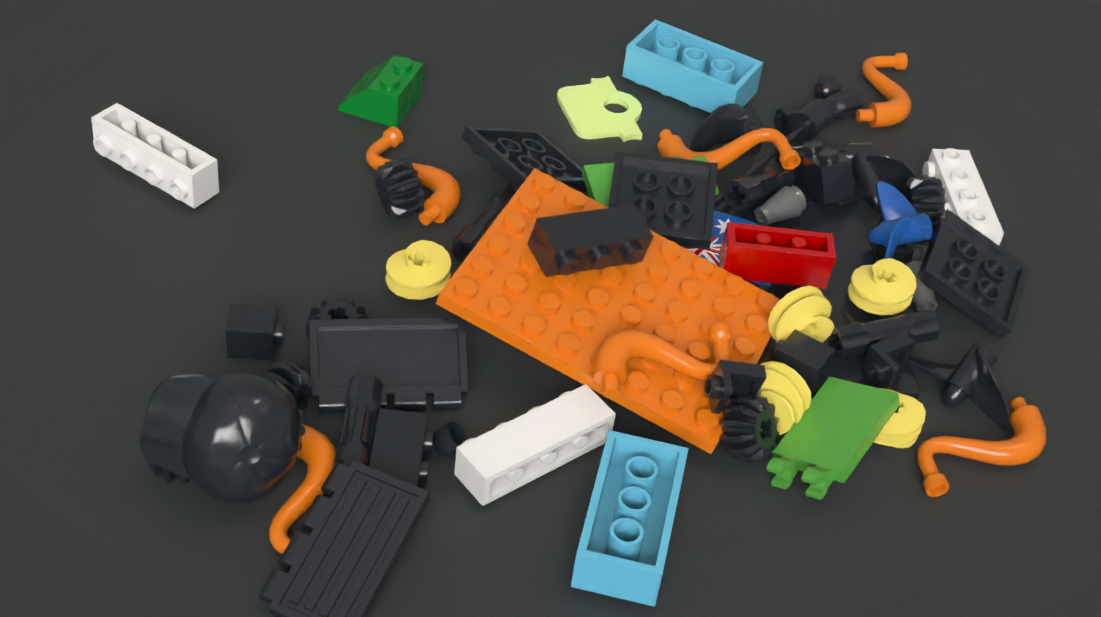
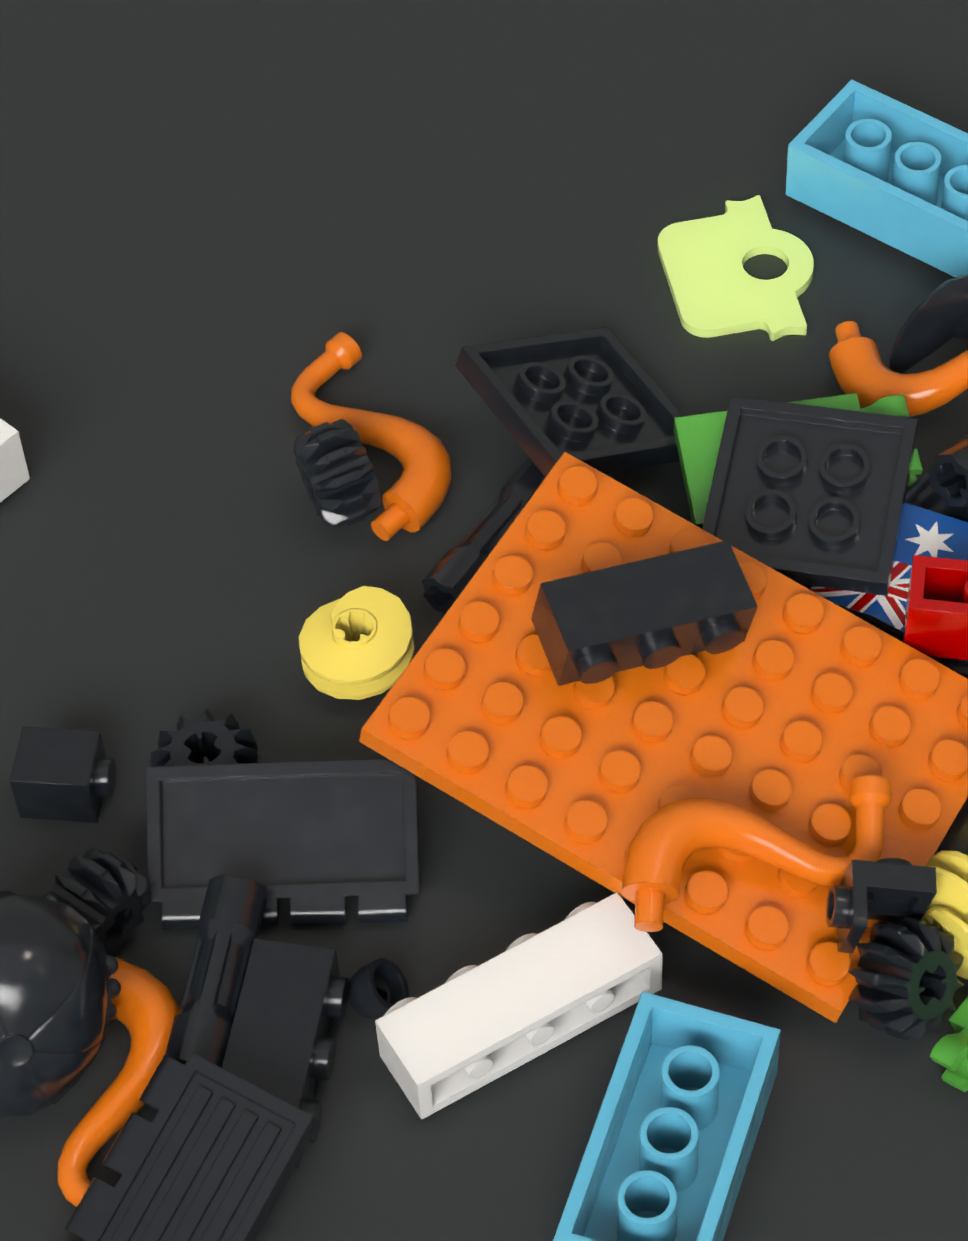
camera: 15 degrees right, 10 degrees up
green slope [338,55,424,128] -> none

